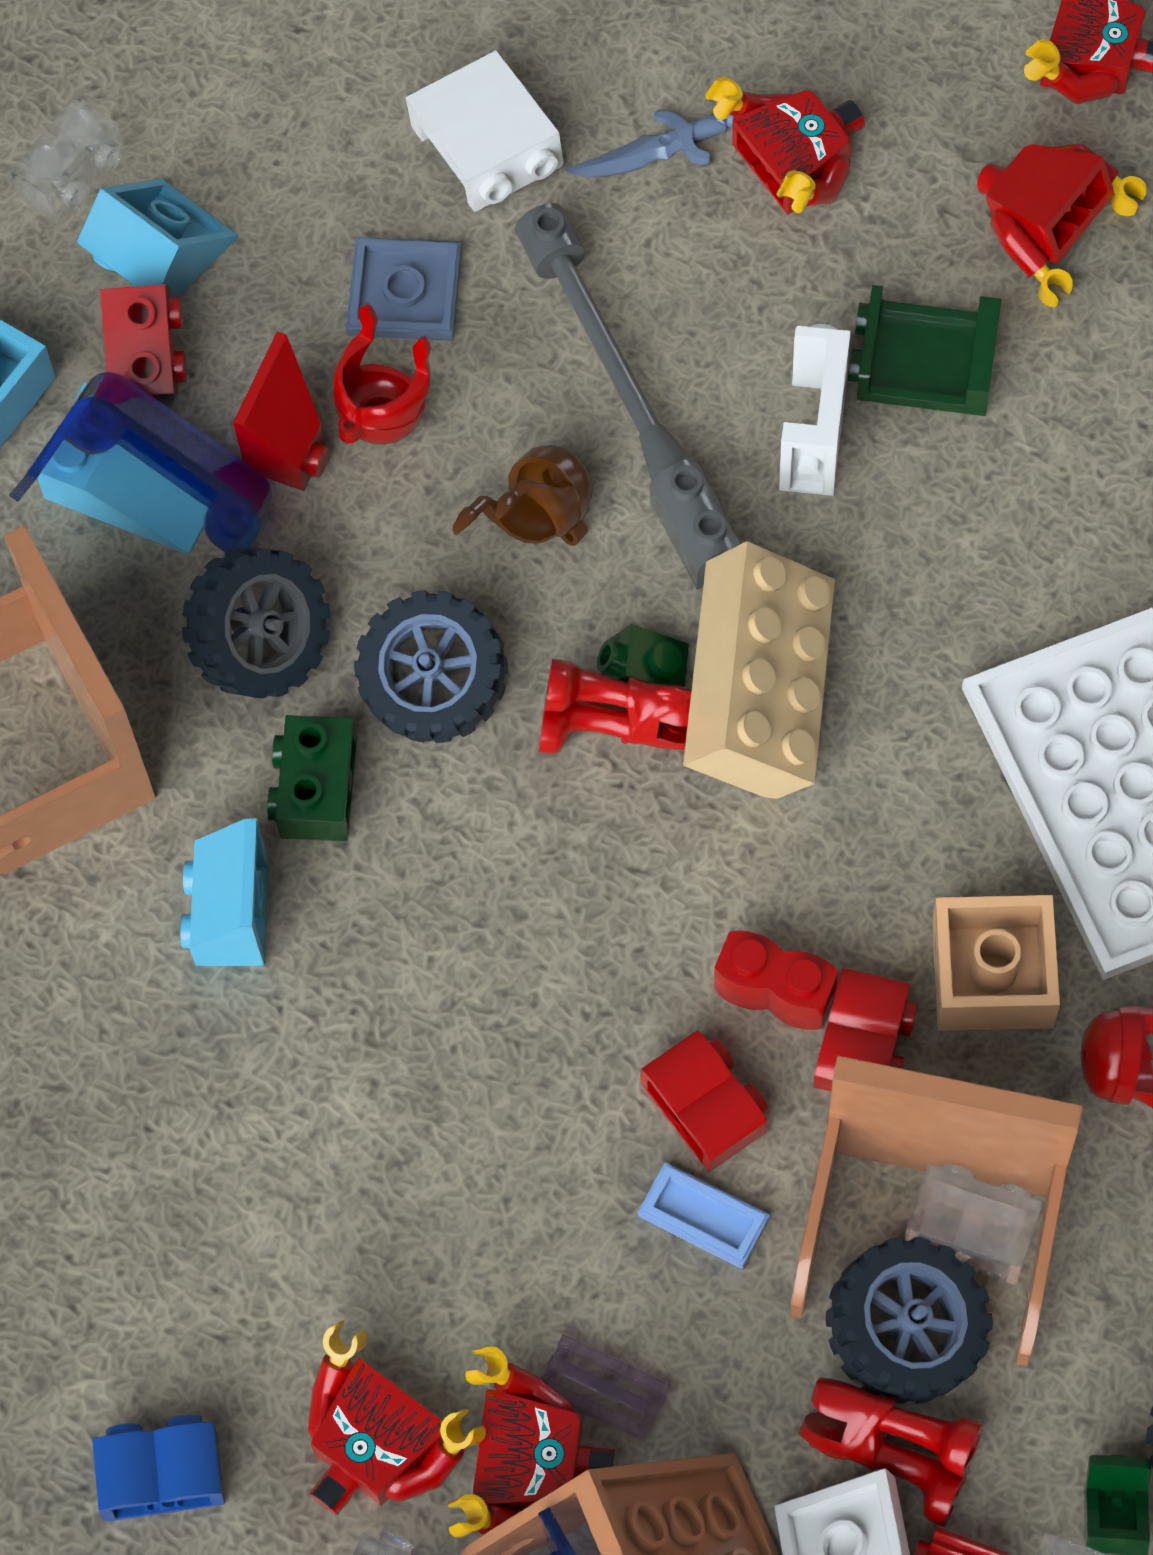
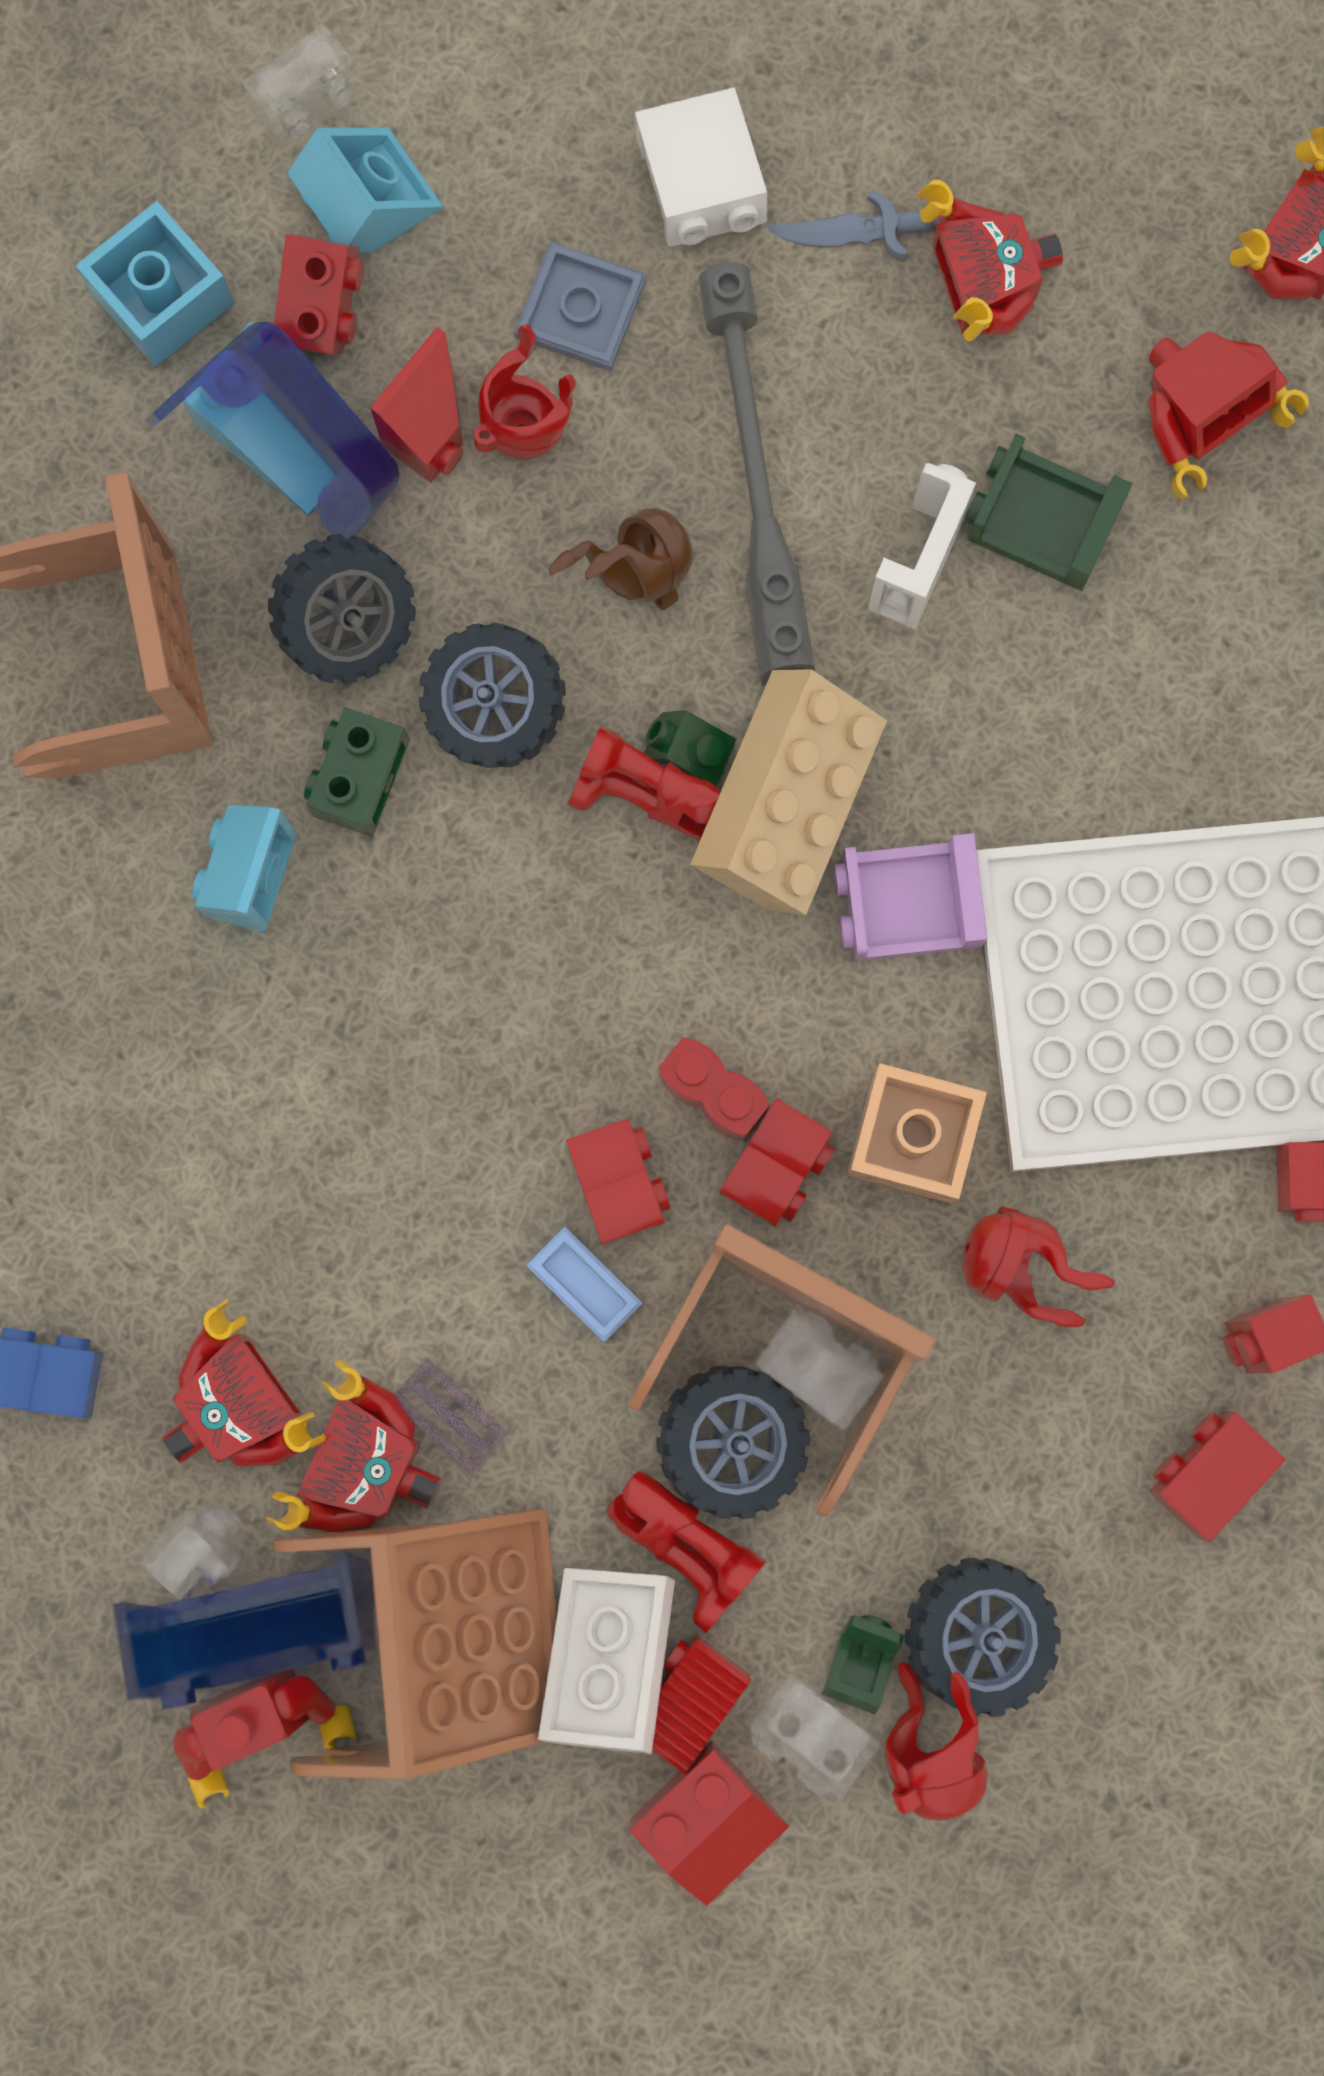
camera: 15 degrees right, 15 degrees up
none -> lavender panel [833,833,988,961]

